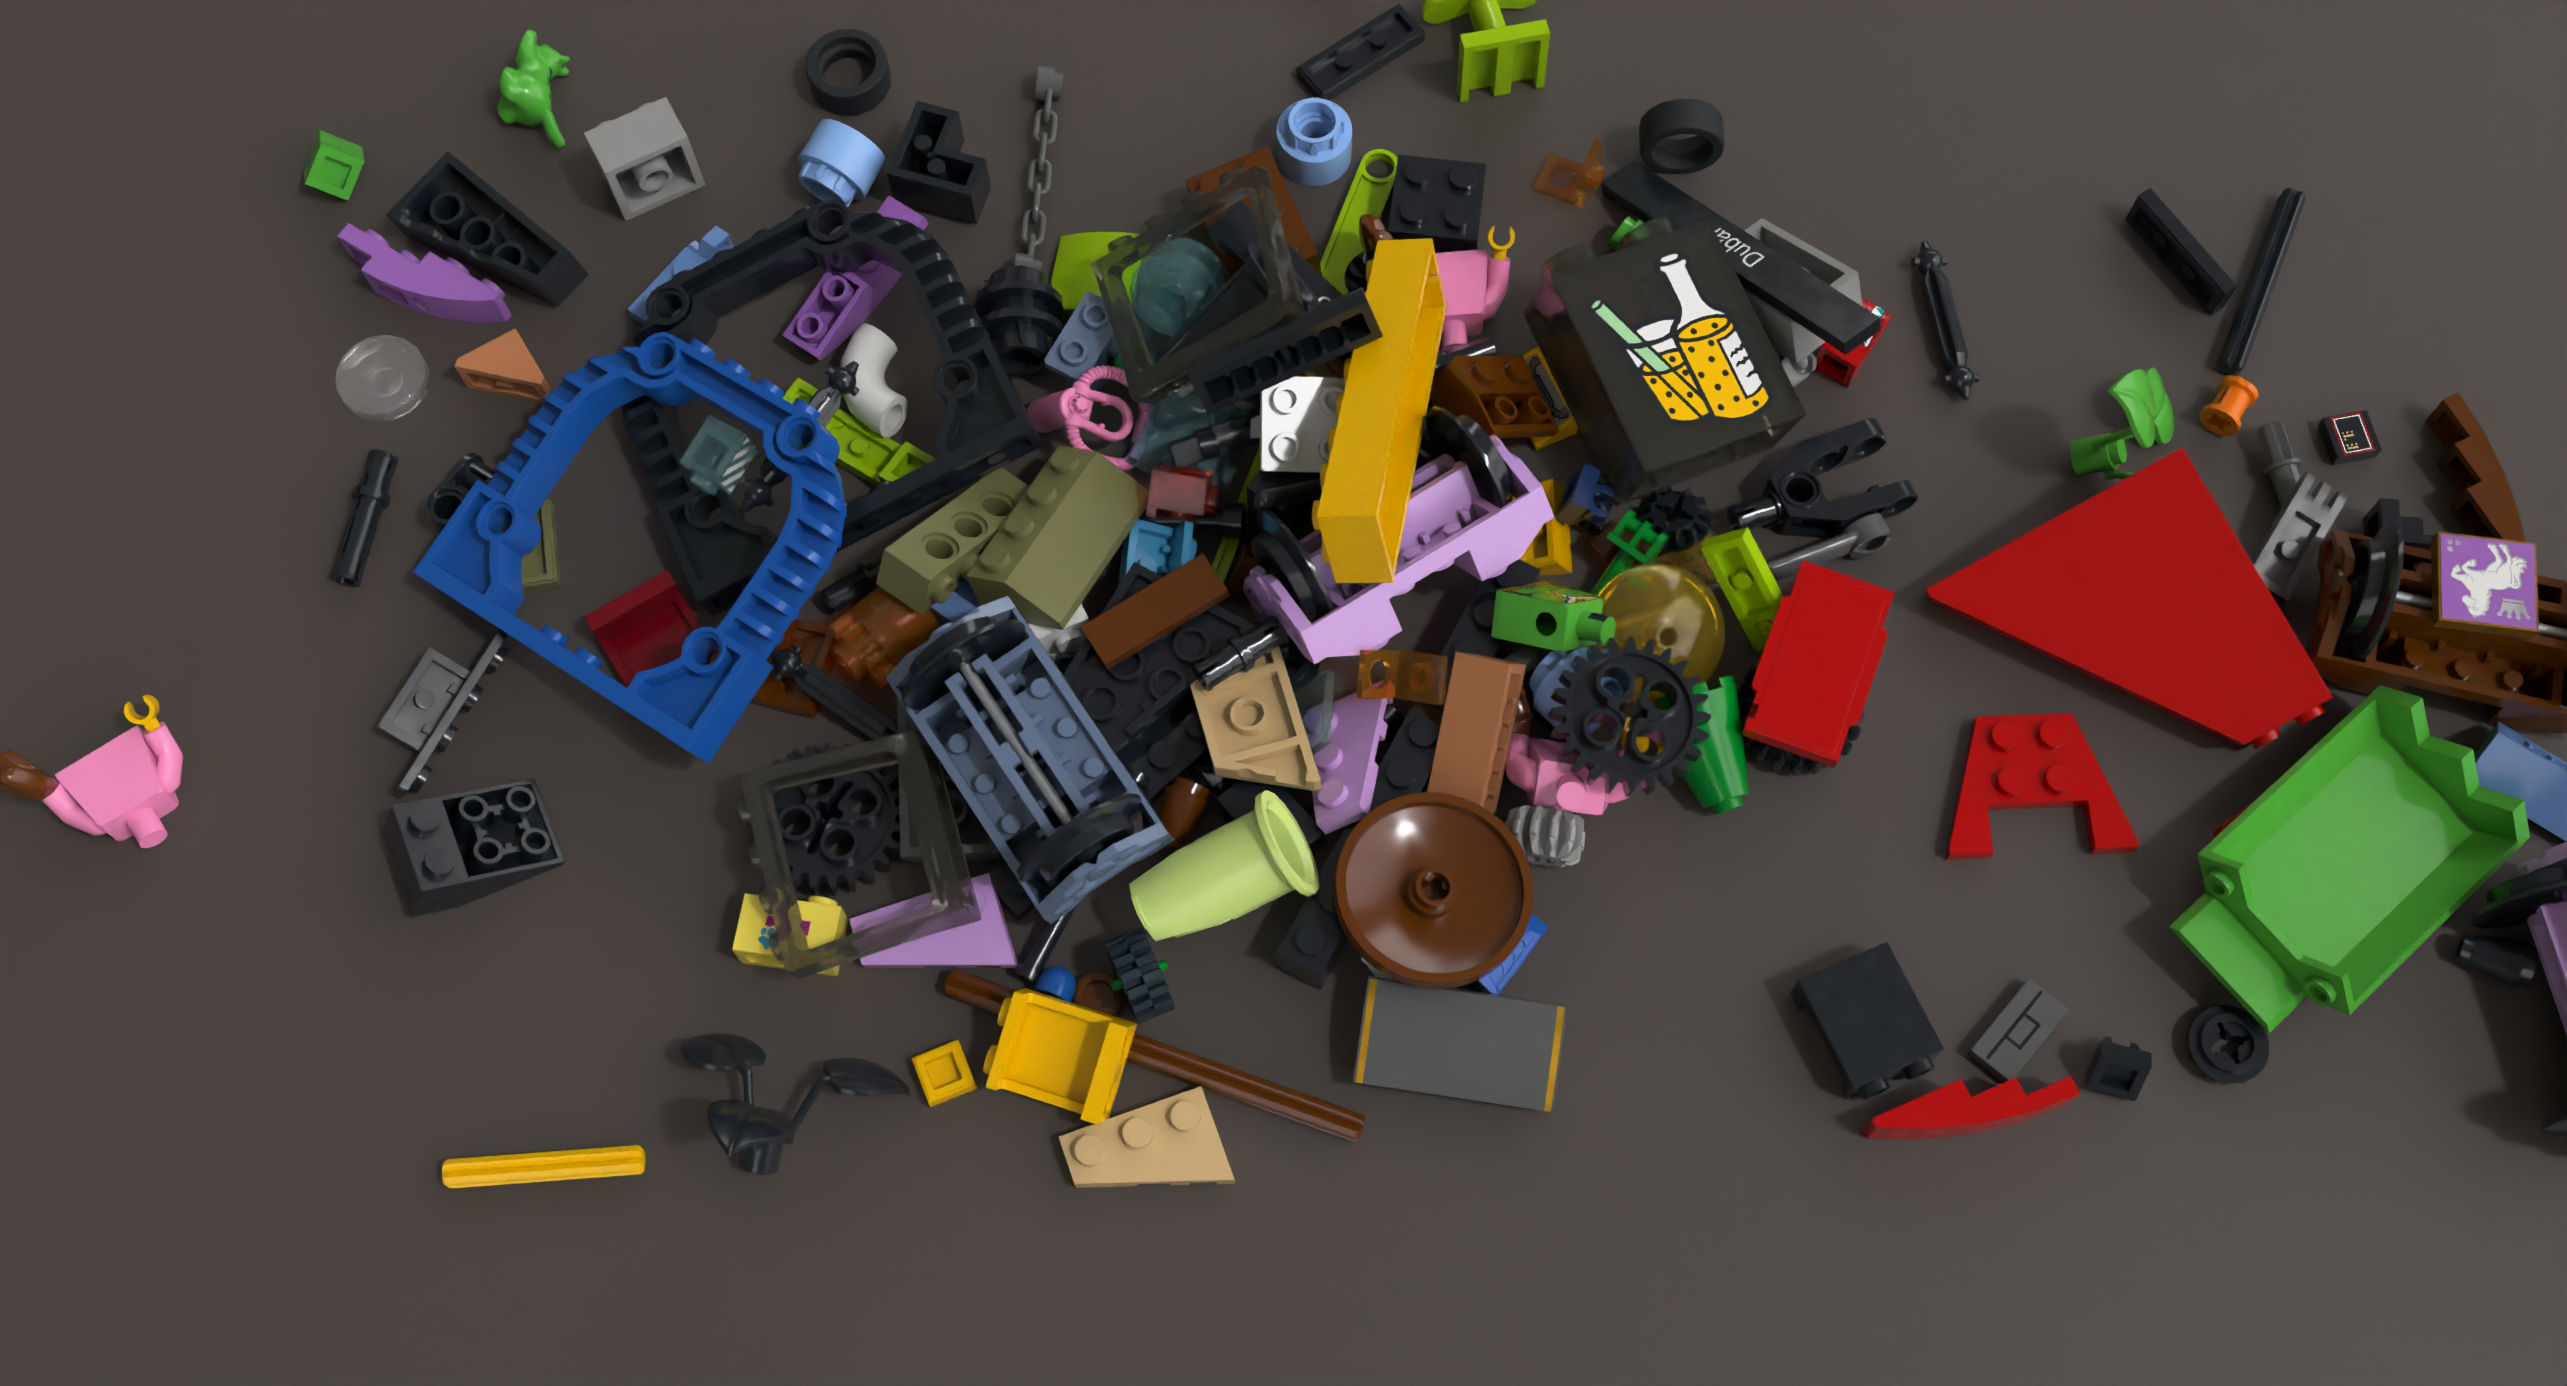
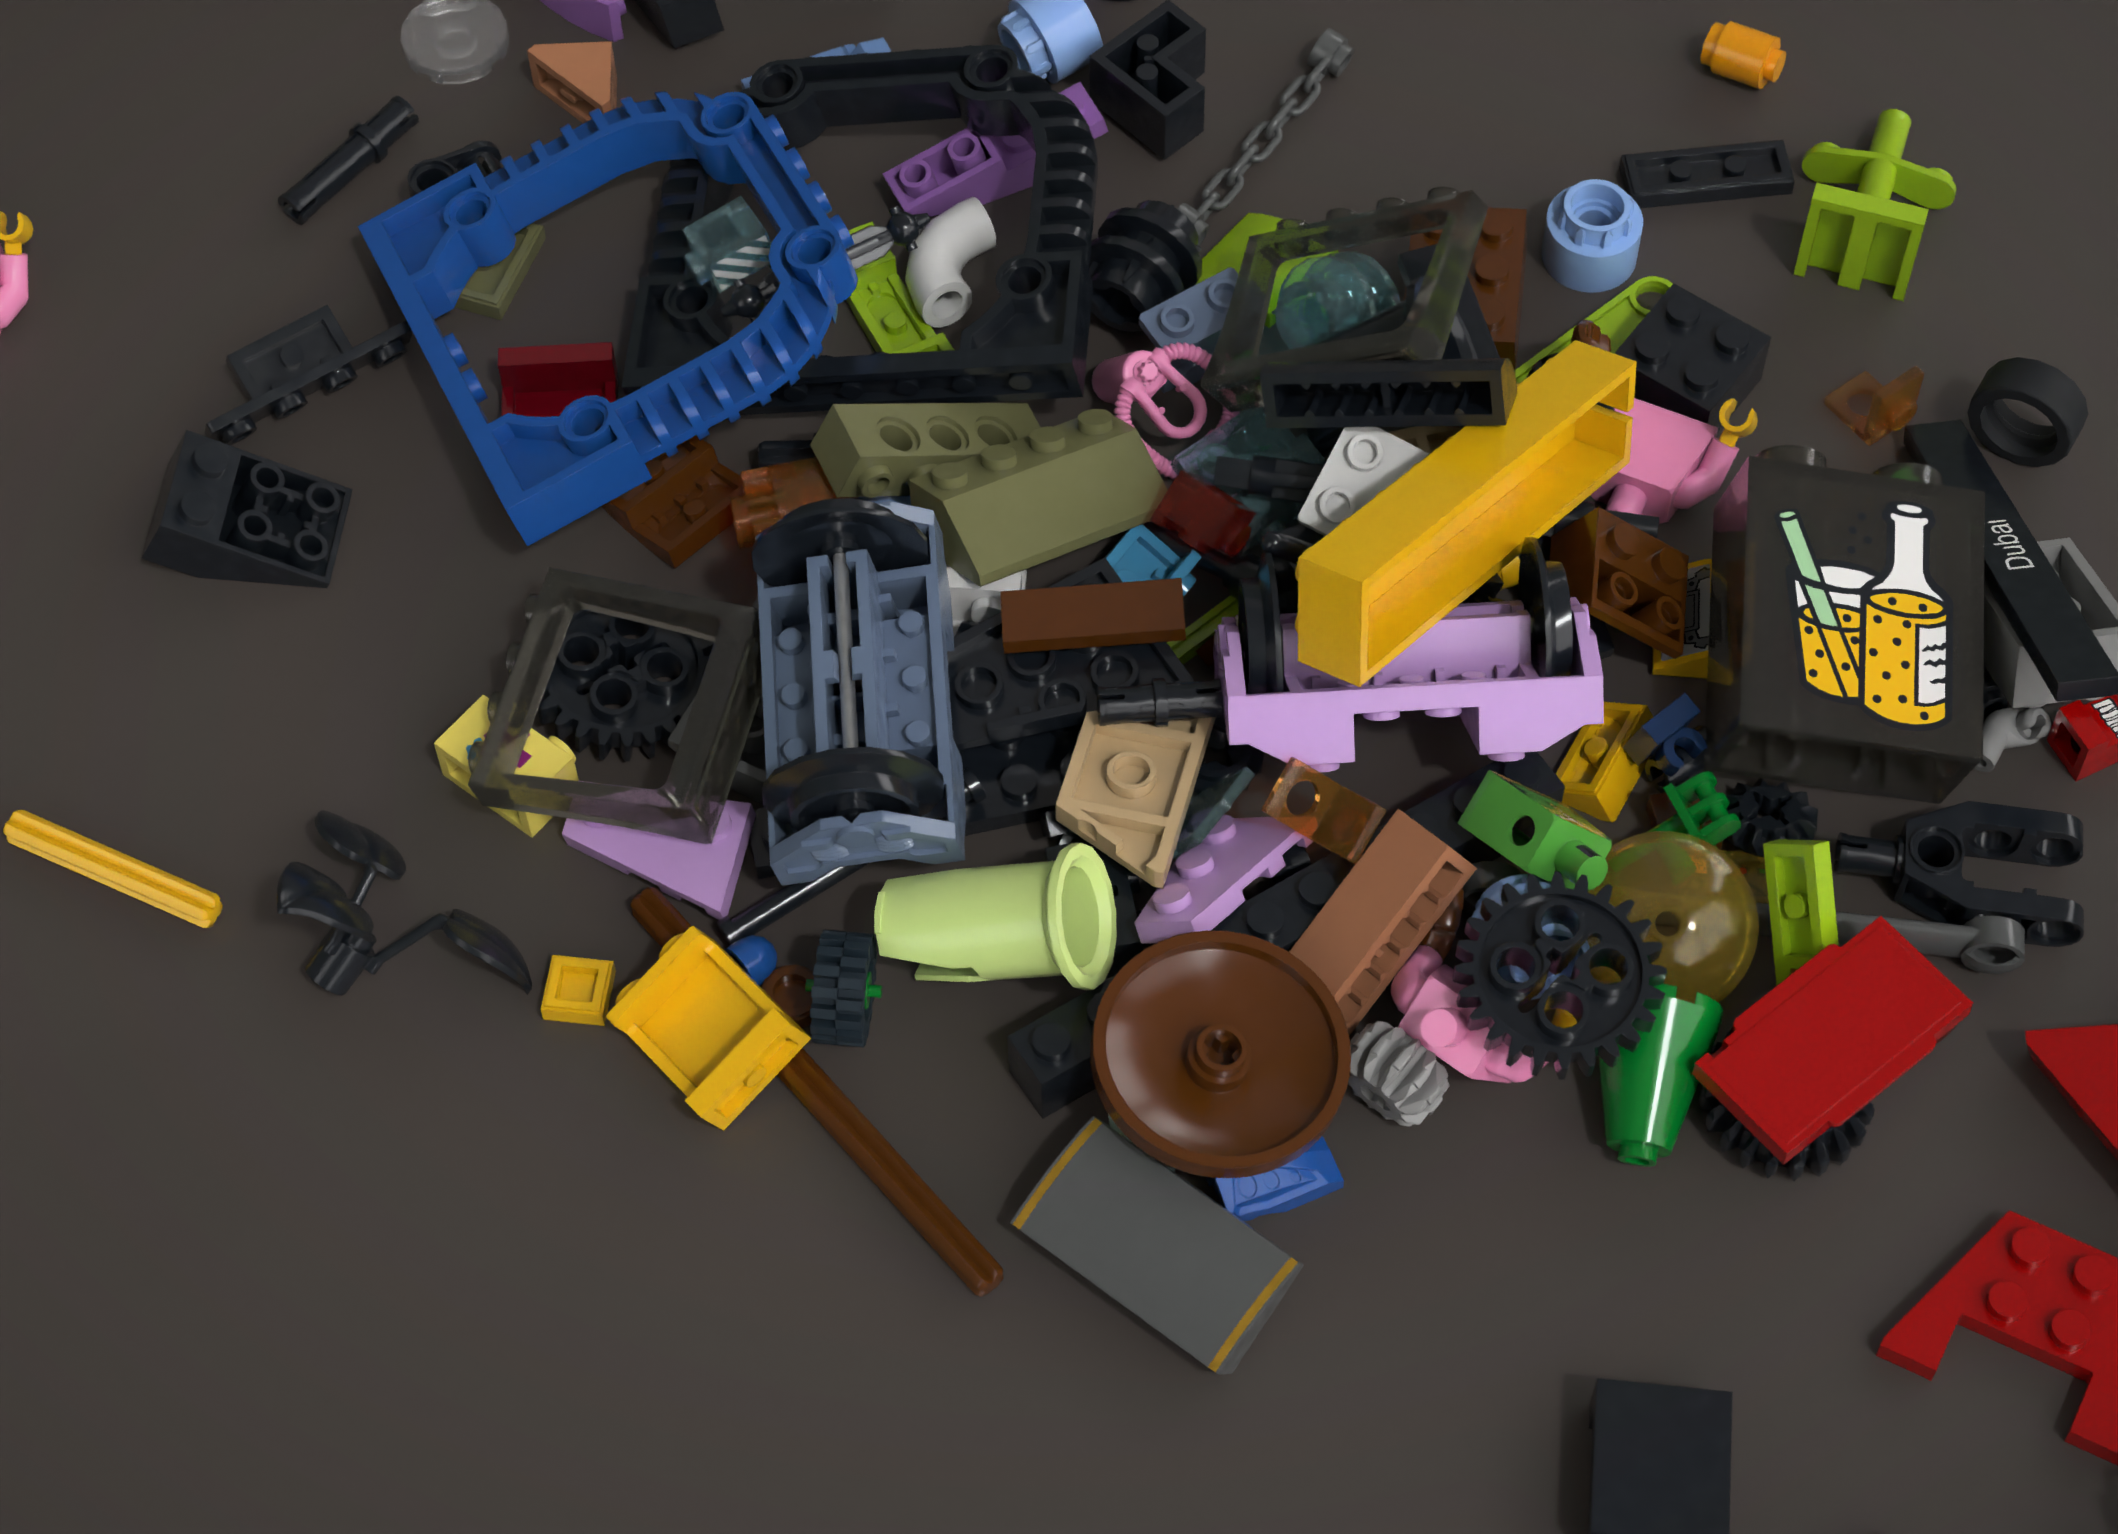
camera: 30 degrees right, 10 degrees down
black wheel [769,645,898,764] -> none
tan wing [1059,1086,1235,1188] -> none
reddish brown cone [1159,776,1210,851] -> none

